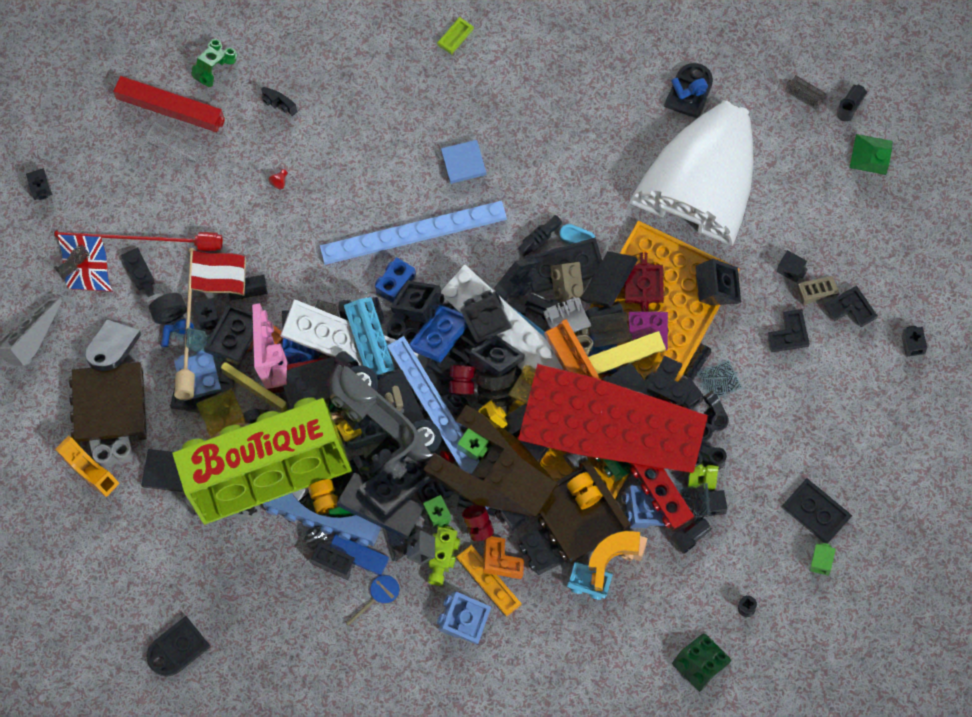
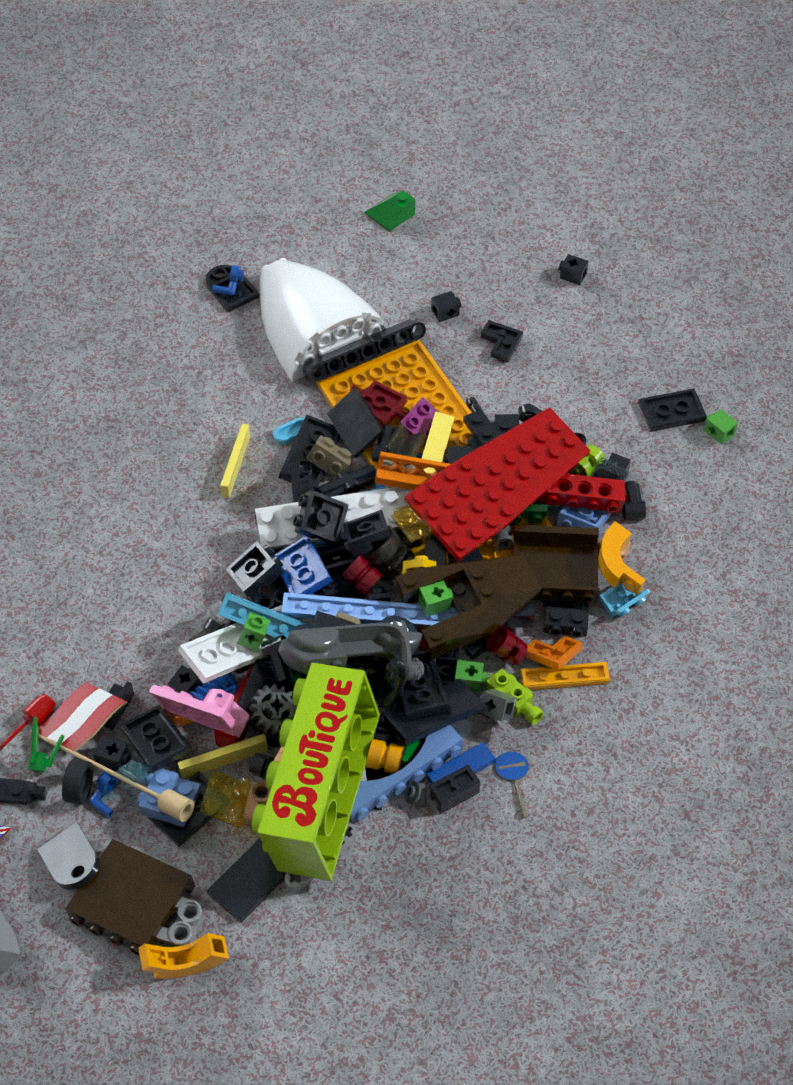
camera: 60 degrees left, 15 degrees down
black tile [146,616,211,677] -> none
red rock [269,169,288,190] -> none
light blue plate [320,201,507,265] -> none
blue brick [375,257,416,303] -> none
lime tile [437,17,474,55] -> none
medium blue plate [437,592,491,644] -> none
medium blue tile [441,140,486,184] -> none
black hinge [518,215,562,257] -> none
light grey hinge [543,297,591,332] -> none
light orange wheel [566,472,602,509] -> none
dark green bracket [671,633,731,692] -> none
black slope [696,259,741,305] -> none
clear light blue piece [698,360,742,398] -> none
black bush [738,595,757,617] -> none
clear smoke panel [785,75,827,110] -> none
dark tan slope [797,276,839,305] -> none
black plate [824,285,878,327] -> none
black piece [837,84,868,122] -> none
none -> green plant [28,717,65,772]
none -> light yellow tile [220,423,250,498]
none -> bright green brick [237,612,270,652]
none -> dark grey gear [249,684,297,734]
none -> black beam [303,319,426,381]

